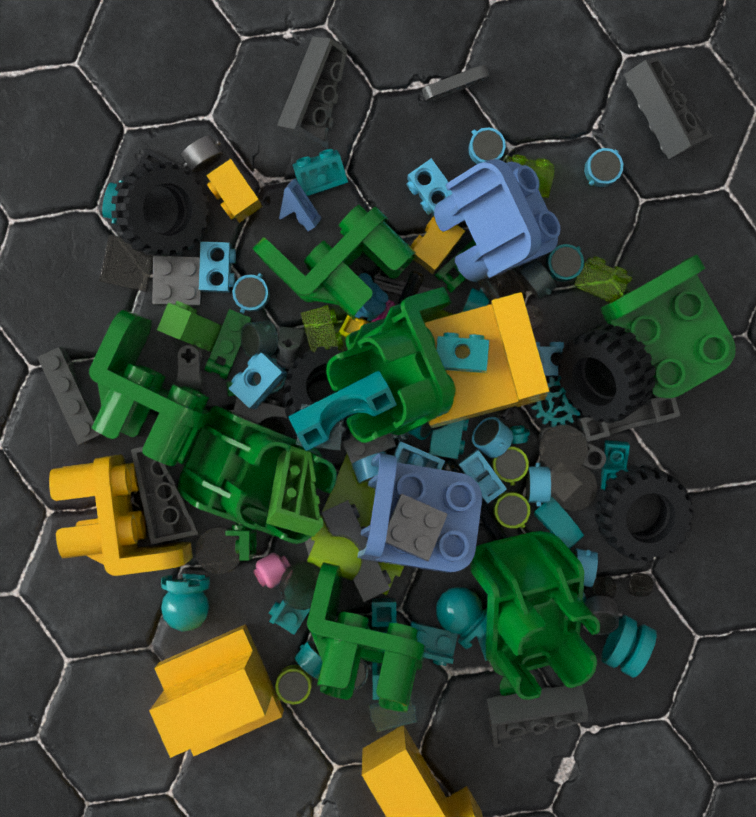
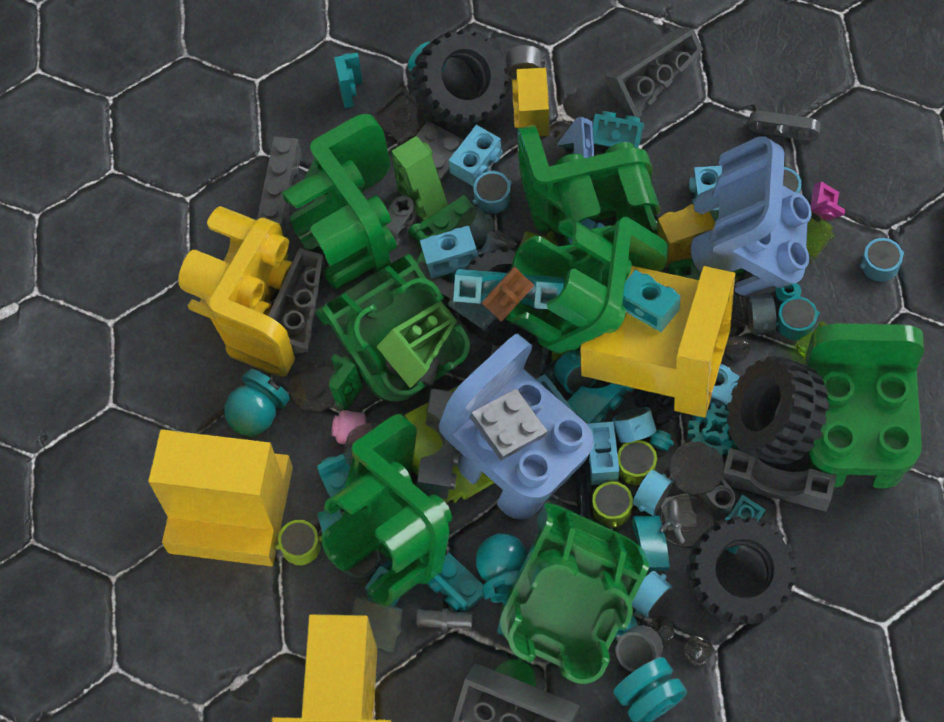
camera: 35 degrees right, 25 degrees down
none -> teal bracket [334,53,363,108]
none -> dark grey pin [417,608,474,631]
none -> dark orange hips [481,266,534,321]
none -> flat silver bar [660,500,685,544]
none -> dark pink bracket [810,182,845,221]

